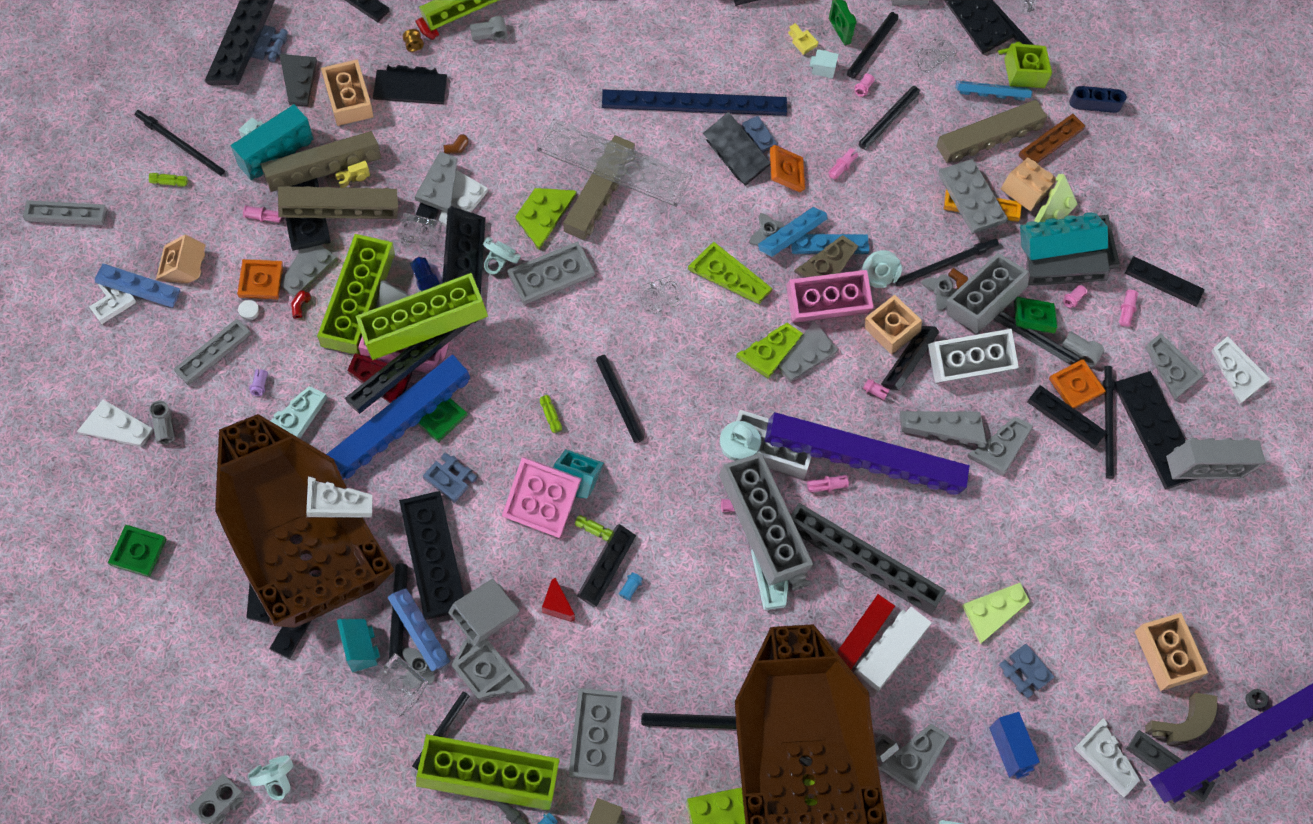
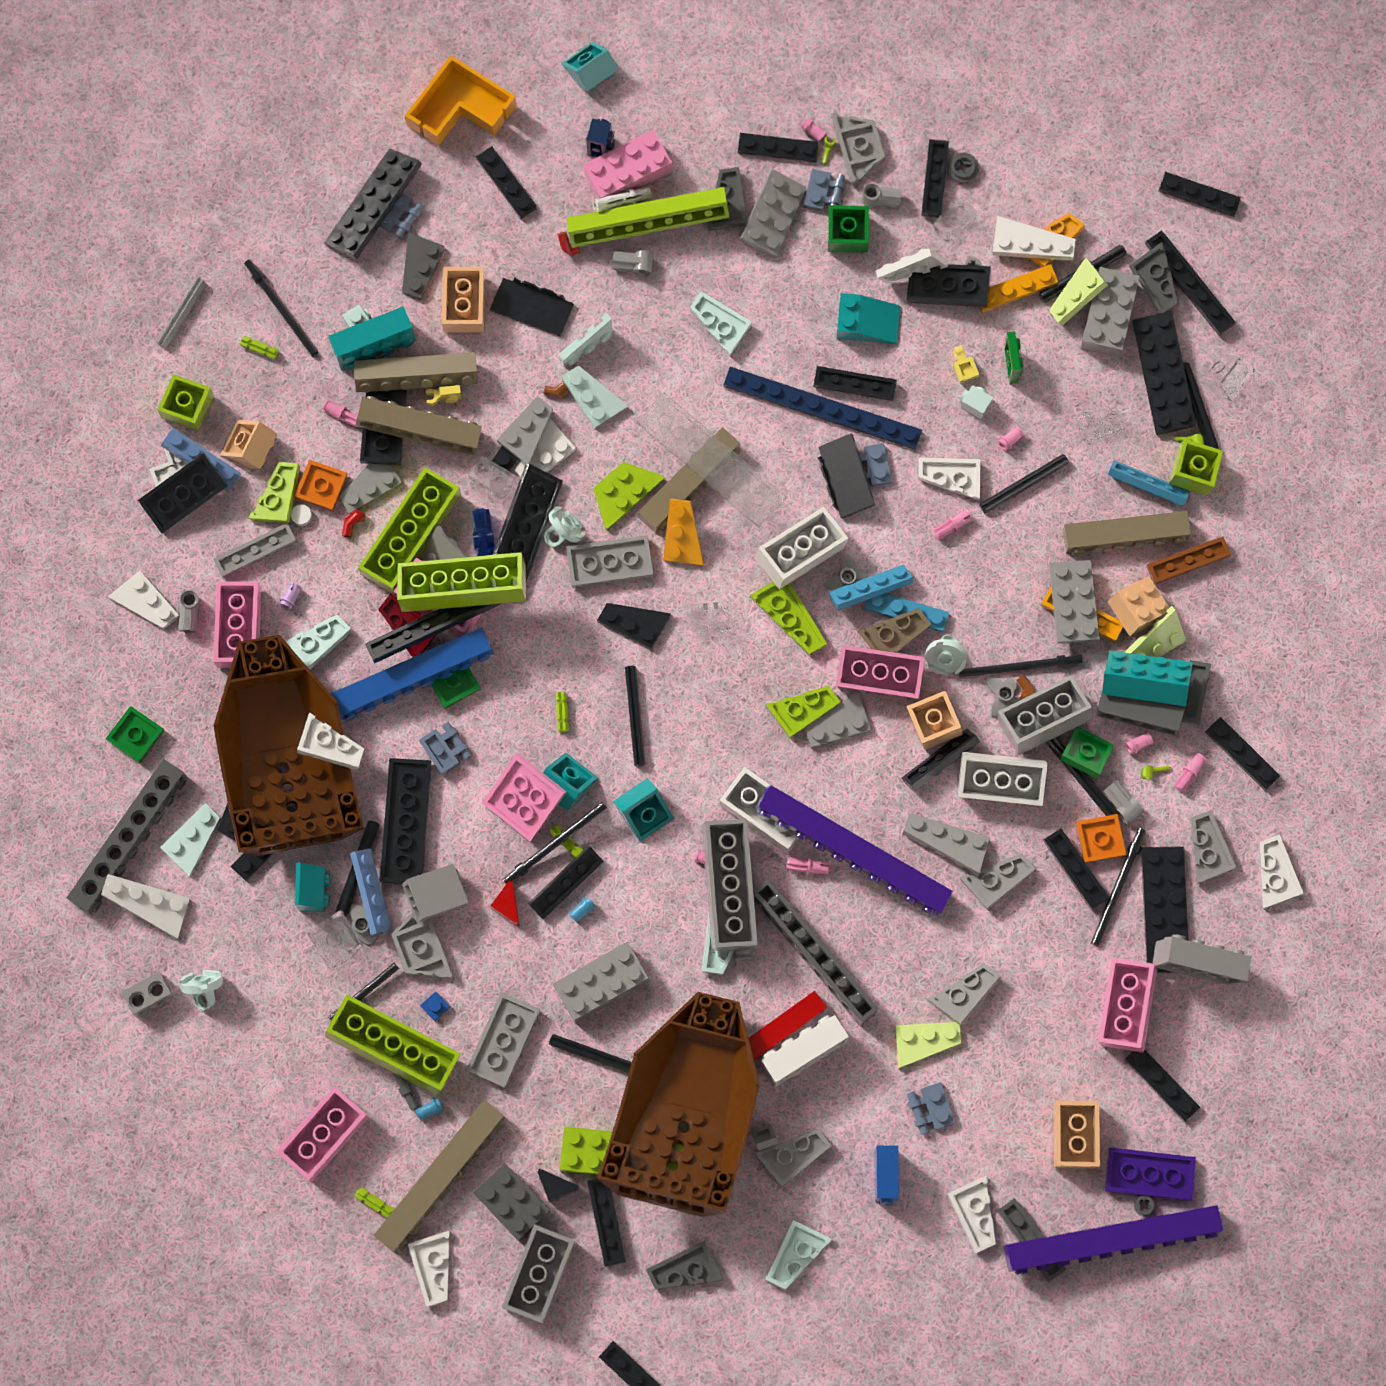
camera: 25 degrees right, 10 degrees up
light grey plate [23,200,107,225] -> none
pearl gold wheel [402,29,424,52] -> none
light aqua tile [719,421,761,461] -> none
orange plate [770,145,805,192] -> none
black axle [847,12,899,79] -> none
bright pink pin [863,378,890,401] -> none
dark blue beam [1069,86,1127,113] -> none
dark tan arch [1145,693,1217,746] -> none
none -> dark grey brick [66,759,187,915]
none -> white wing [101,874,190,939]
none -> black plate [137,452,229,534]
none -> light grey axle [157,277,206,348]
none -> lime brick [157,374,214,431]
none -> light aqua wing [160,803,221,877]
none -> bright pink brick [213,582,262,668]
none -> lime wing [248,462,301,524]
none -> blue plate [420,991,450,1022]
none -> black bar [503,802,607,884]
none -> light grey brick [553,941,649,1024]
none -> light aqua wing [558,313,613,367]
none -> light aqua wing [561,366,628,428]
none -> black wing [597,603,671,650]
none -> teal slope [613,778,674,842]
none -> light orange wing [663,498,704,565]
none -> light aqua wing [690,291,752,356]
none -> white brick [755,507,848,589]
none -> black plate [813,366,897,401]
none -> teal slope [836,293,900,344]
none -> white wing [918,458,980,501]
none -> light grey wing [927,963,1001,1026]
none -> bright pink brick [1098,958,1157,1053]
none -> dark purple plate [1105,1147,1196,1201]
none -> black plate [1124,1049,1201,1123]
none -> lime hand [1141,765,1170,779]

